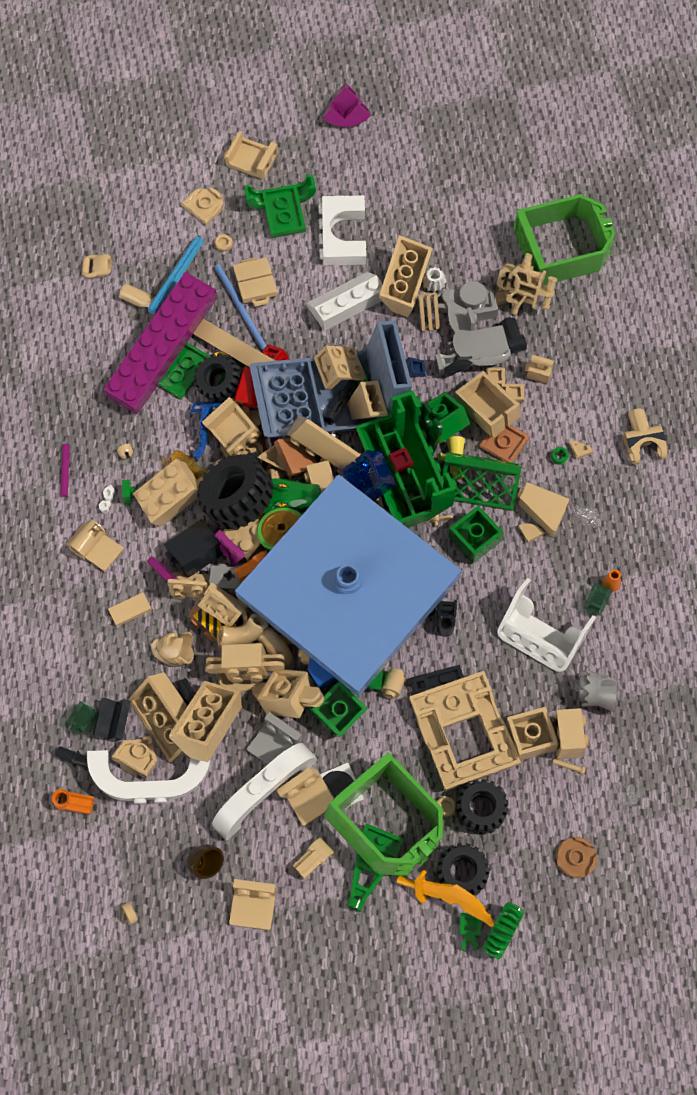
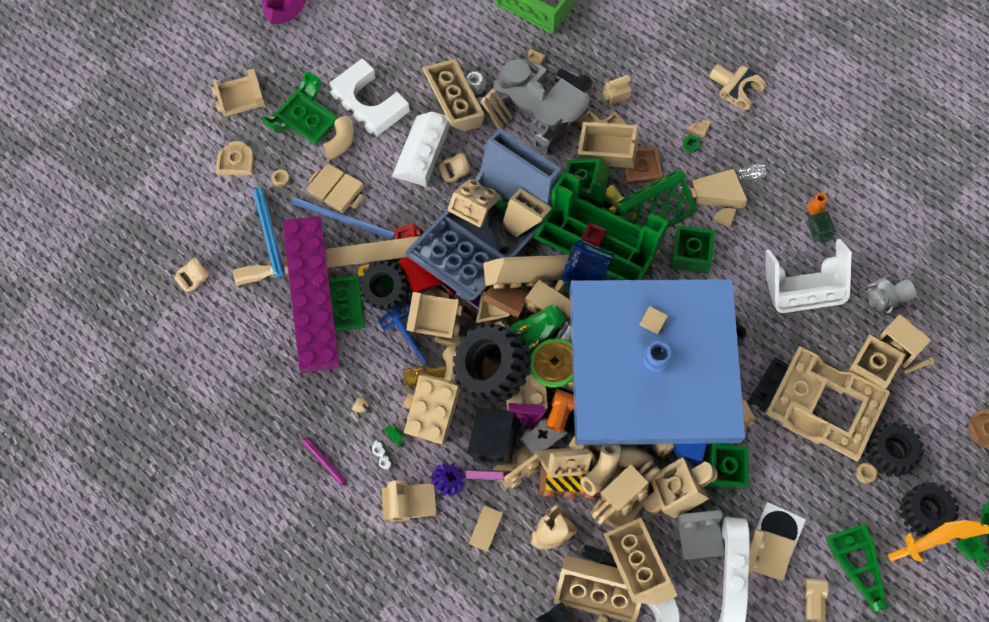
camera: 40 degrees left, 0 degrees up
bright green container [324,752,443,876] -> none
tan piece [497,253,557,315] -> none
none -> tan cylinder [323,116,354,161]
none -> dark purple gear [431,462,466,497]
none -> tan piece [439,153,472,183]
none -> tan tile [640,306,668,335]

